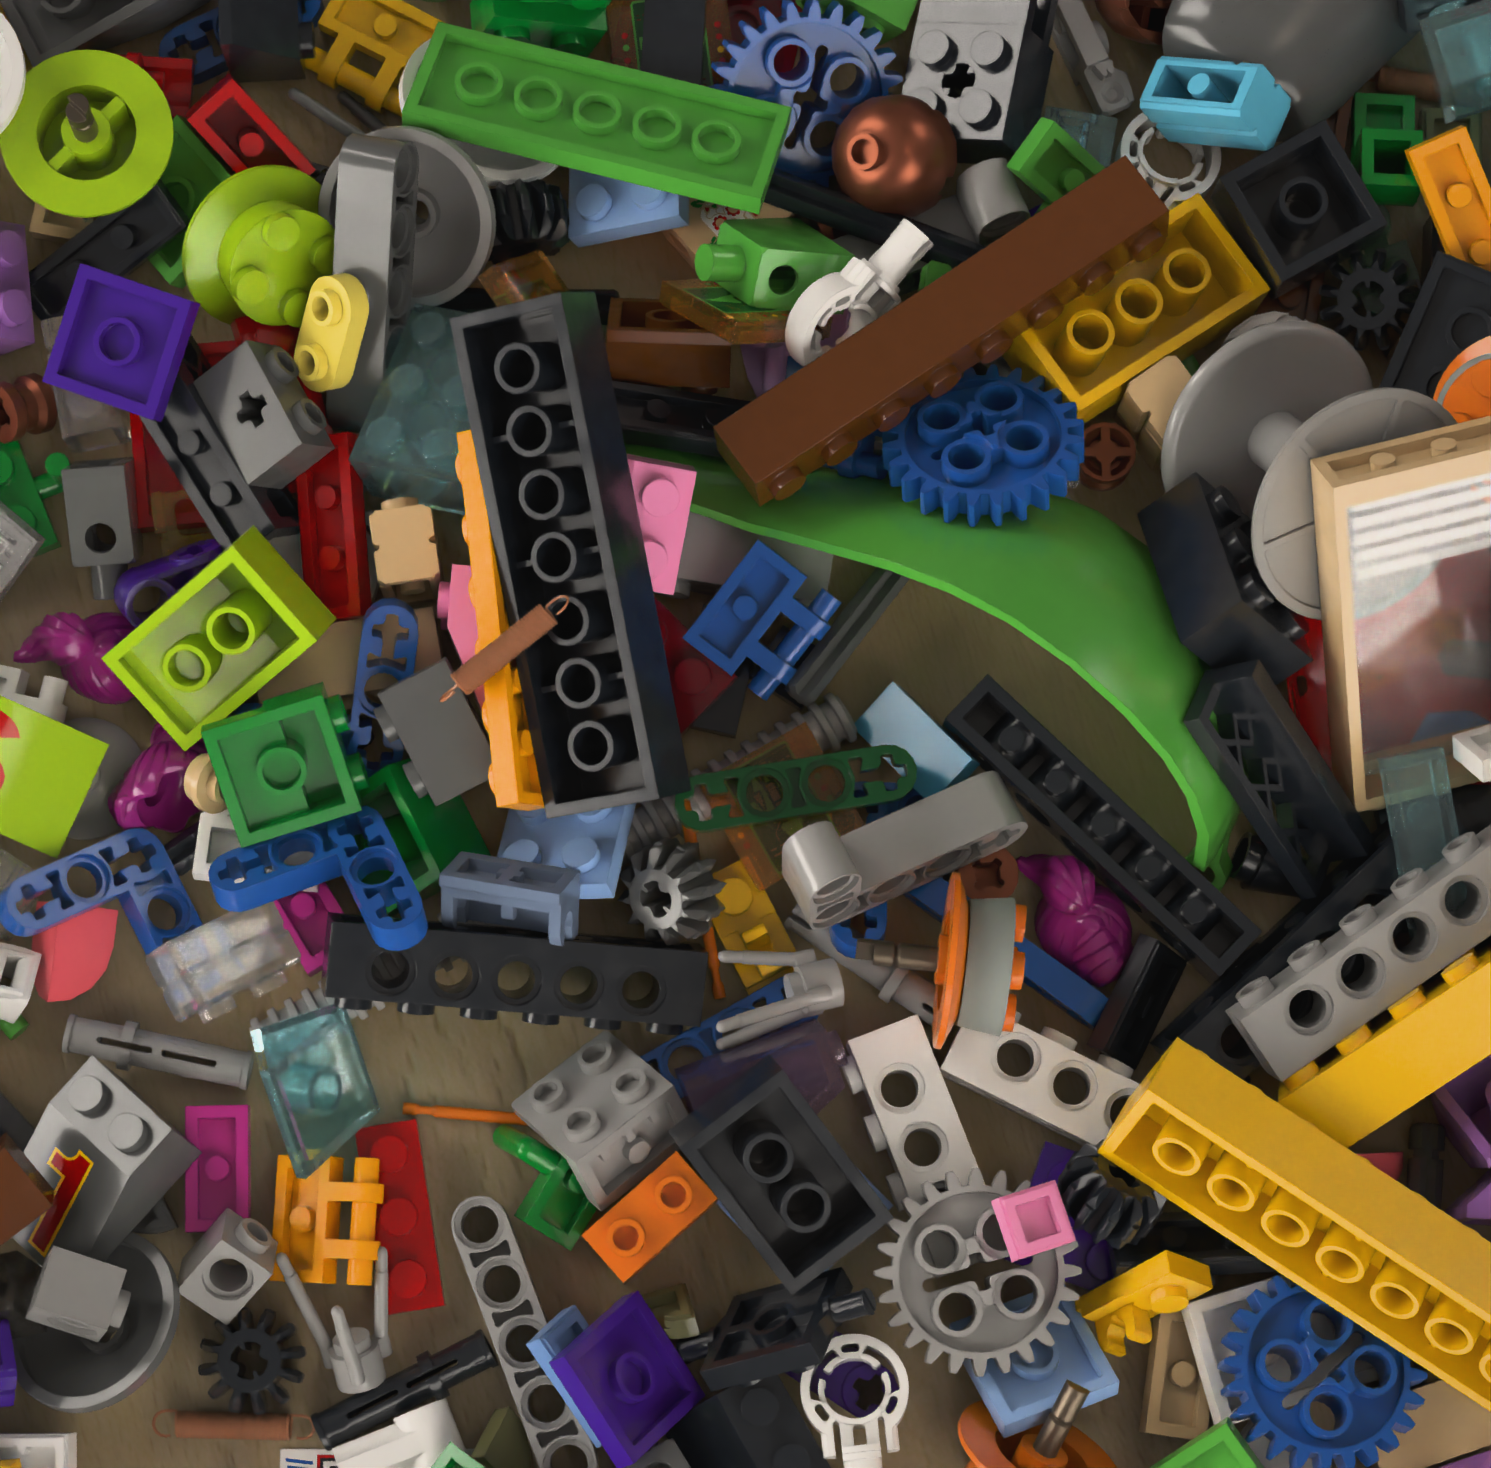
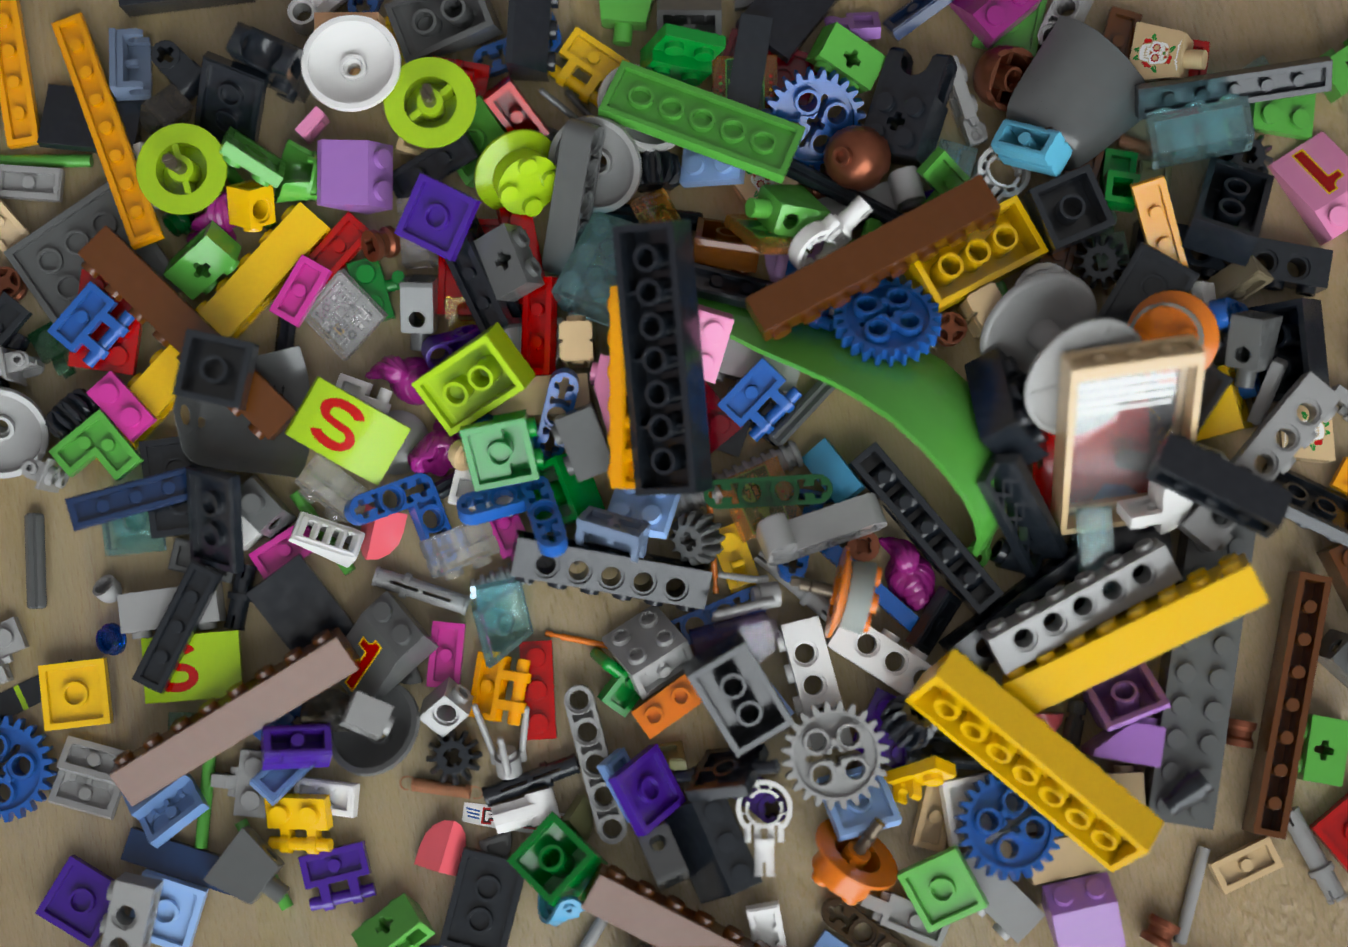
camera: 10 degrees right, 5 degrees up
light yellow plate [294,273,369,392] -> none
nougat piece [439,595,569,702] -> none
bright pink tile [991,1180,1076,1262] -> none

